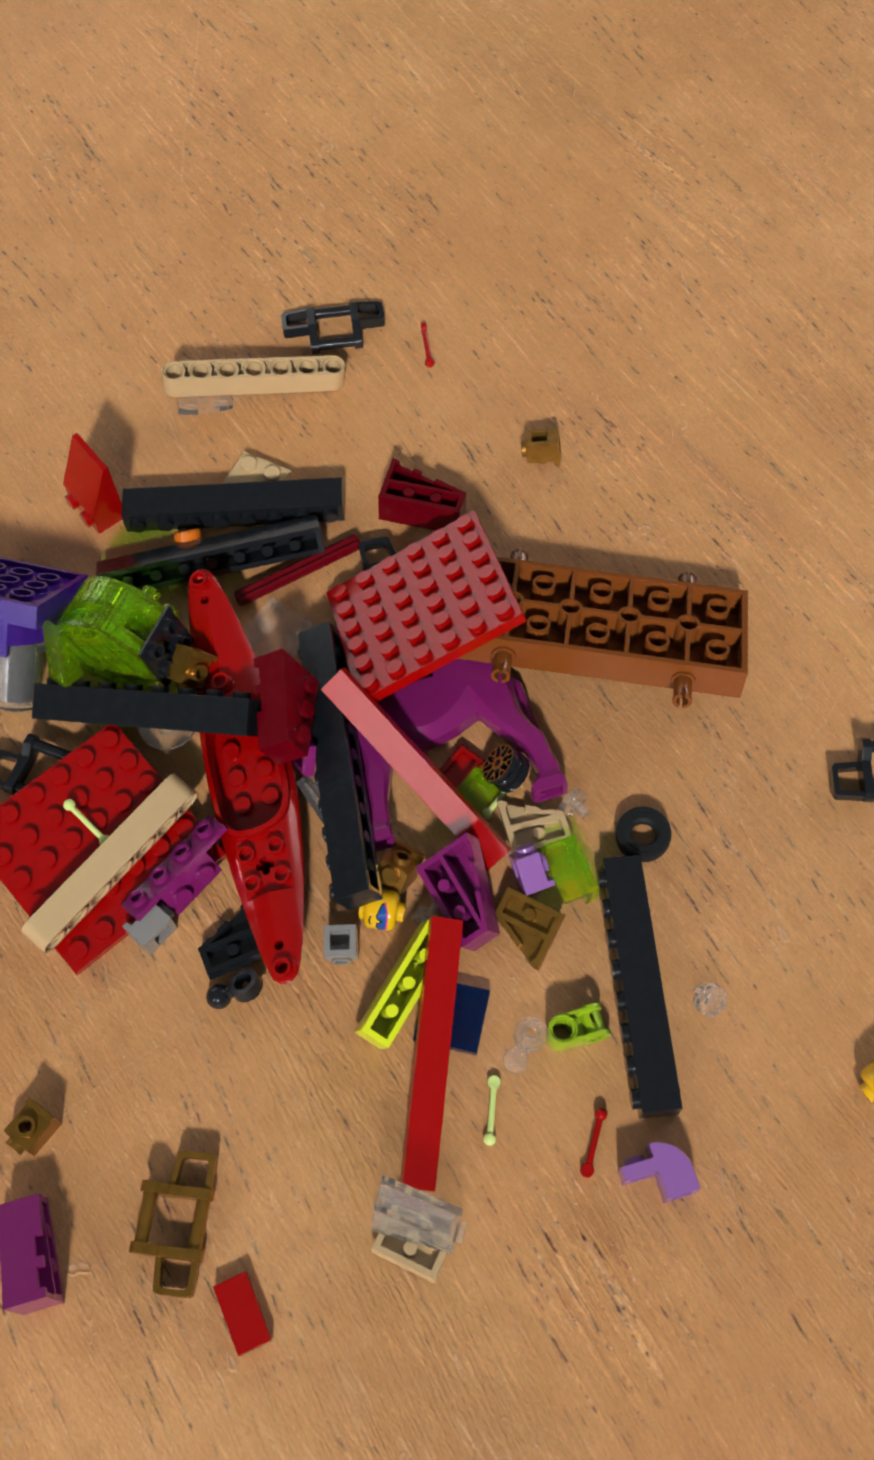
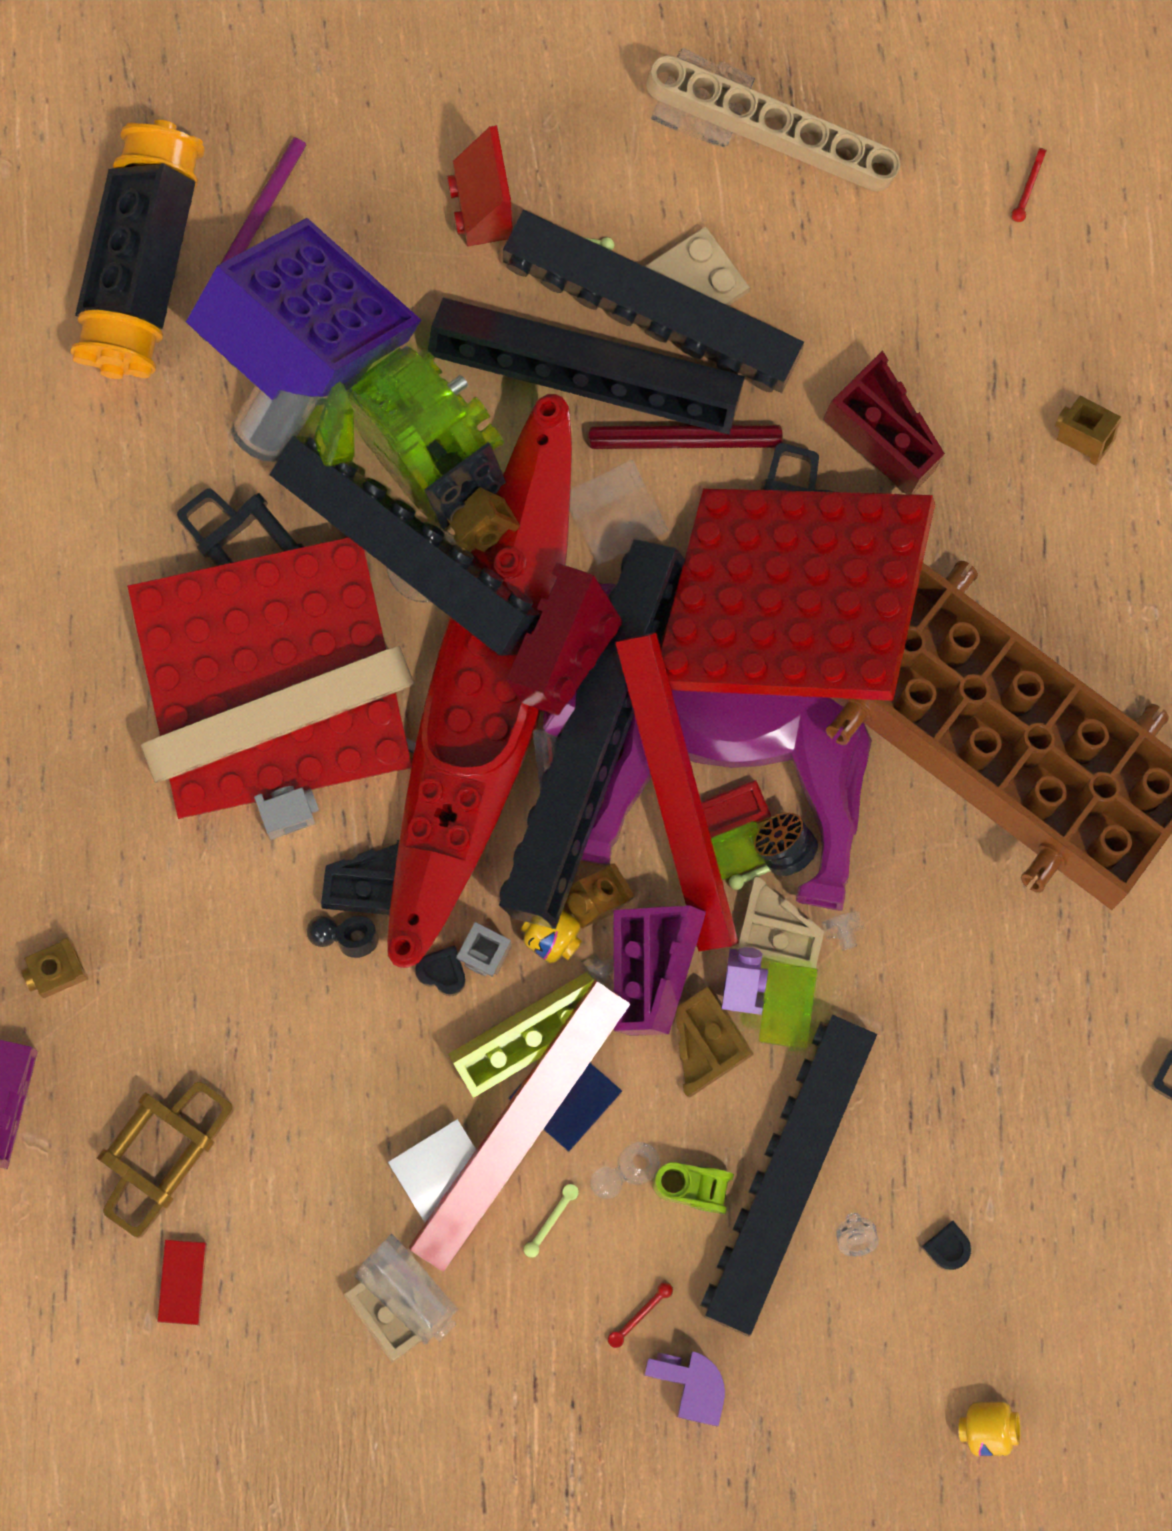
camera: 25 degrees right, 15 degrees up
yellowish green hinge [63,799,109,845] -> none
magenta bracket [121,815,228,921] -> none
orange tile [173,528,202,544] -> none
black bar [281,301,385,354] -> none
black tyre [615,807,671,862] -> none
none -> white slope [388,1119,501,1222]
none -> black tile [415,945,466,996]
none -> black tile [921,1221,971,1270]

